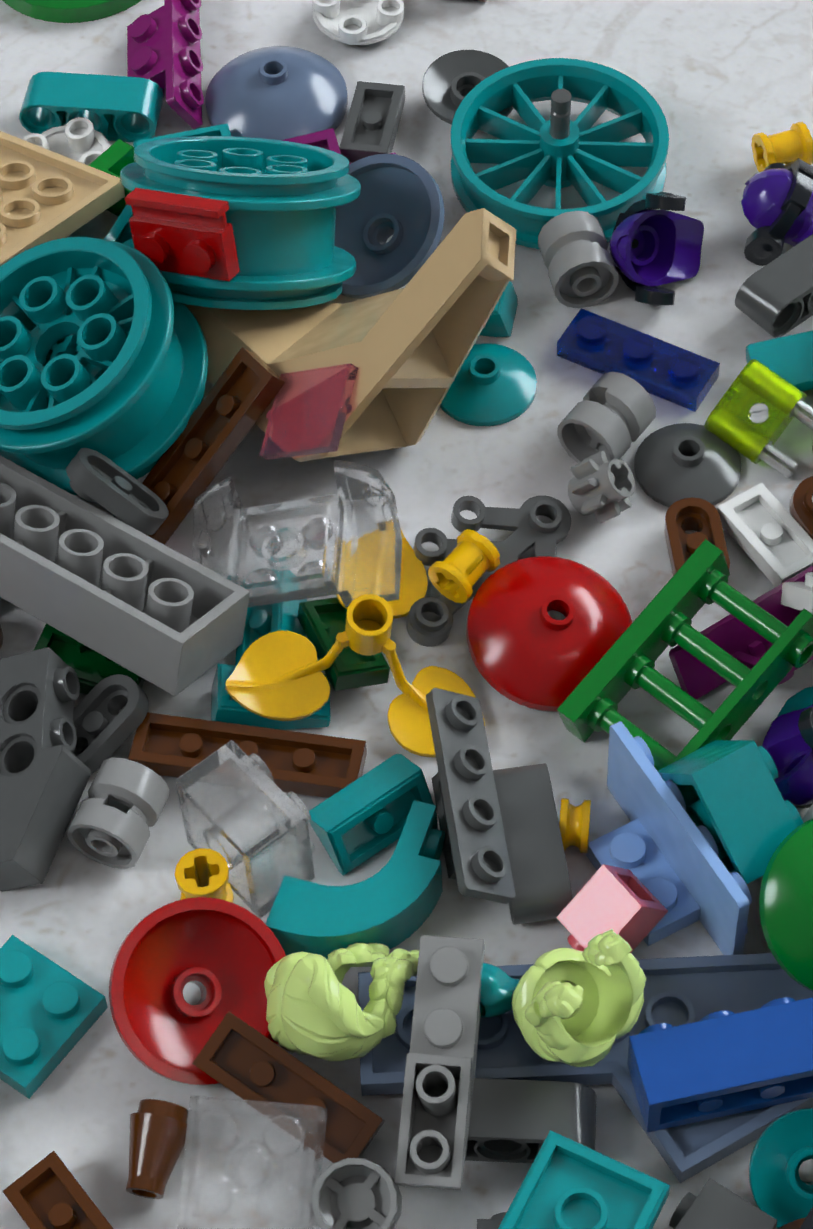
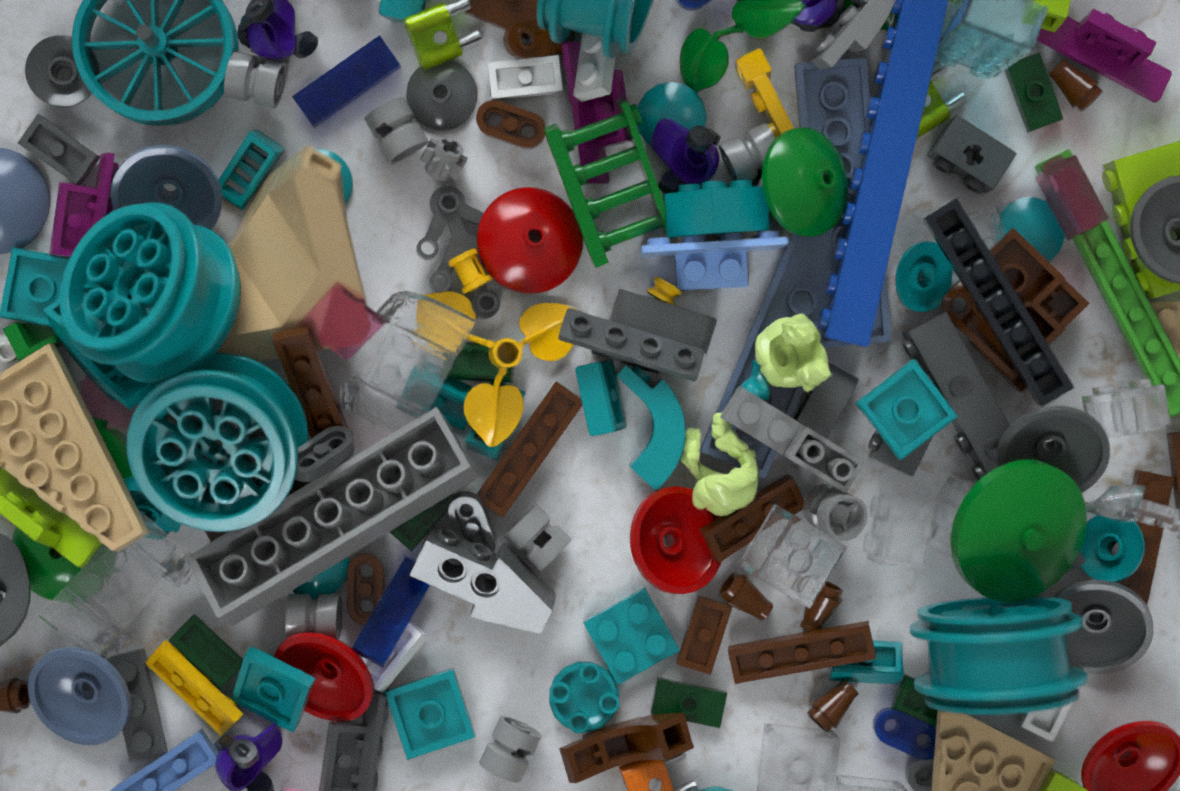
camera: 70 degrees left, 35 degrees up
red plate [125,188,240,282] -> none
clear brick [175,740,315,919] -> none
yellow bush [175,848,234,903] -> none
brick [556,864,668,953] -> none
none -> reddish brown plate [676,595,732,675]

